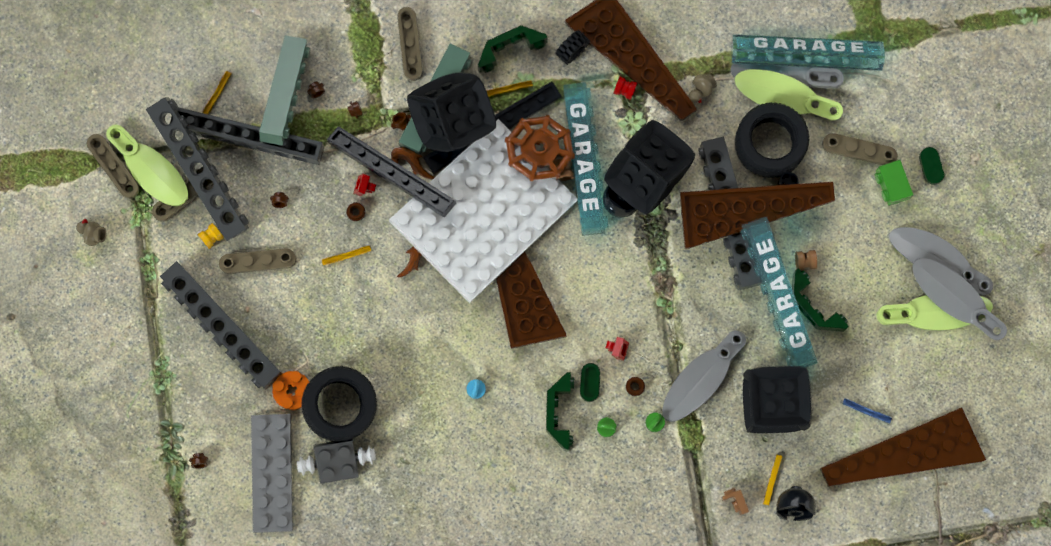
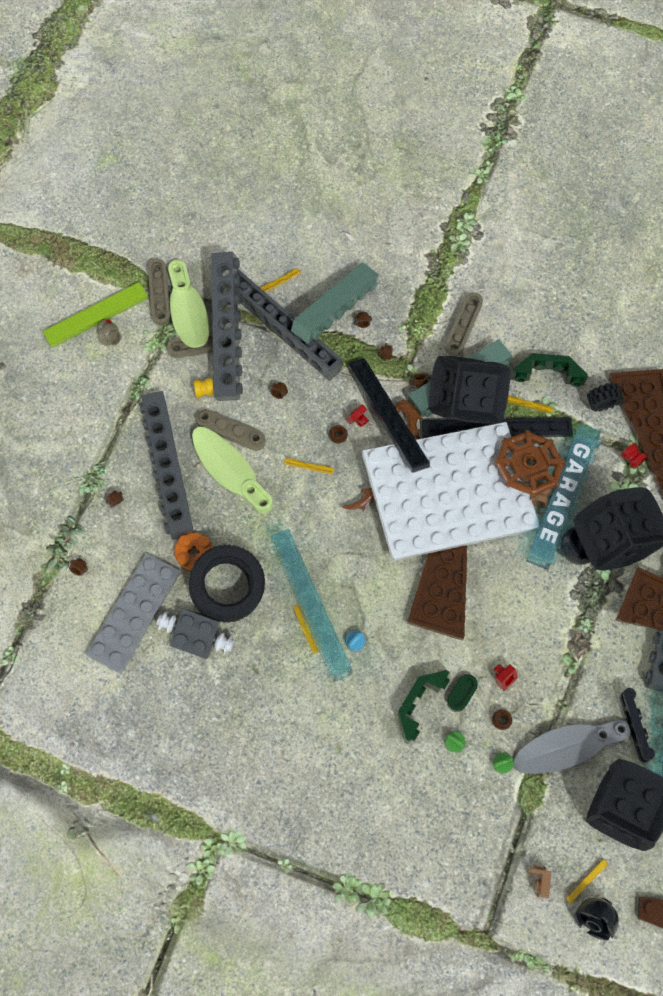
camera: 30 degrees right, 10 degrees down
none -> lime tile [42,282,148,348]
none -> reddish brown plate [105,491,124,507]
none -> yellowish green plant [192,427,273,513]
none -> clear light blue brick [271,529,352,683]
none -> yellow piece [293,605,319,654]
none -> black plate [620,688,655,763]

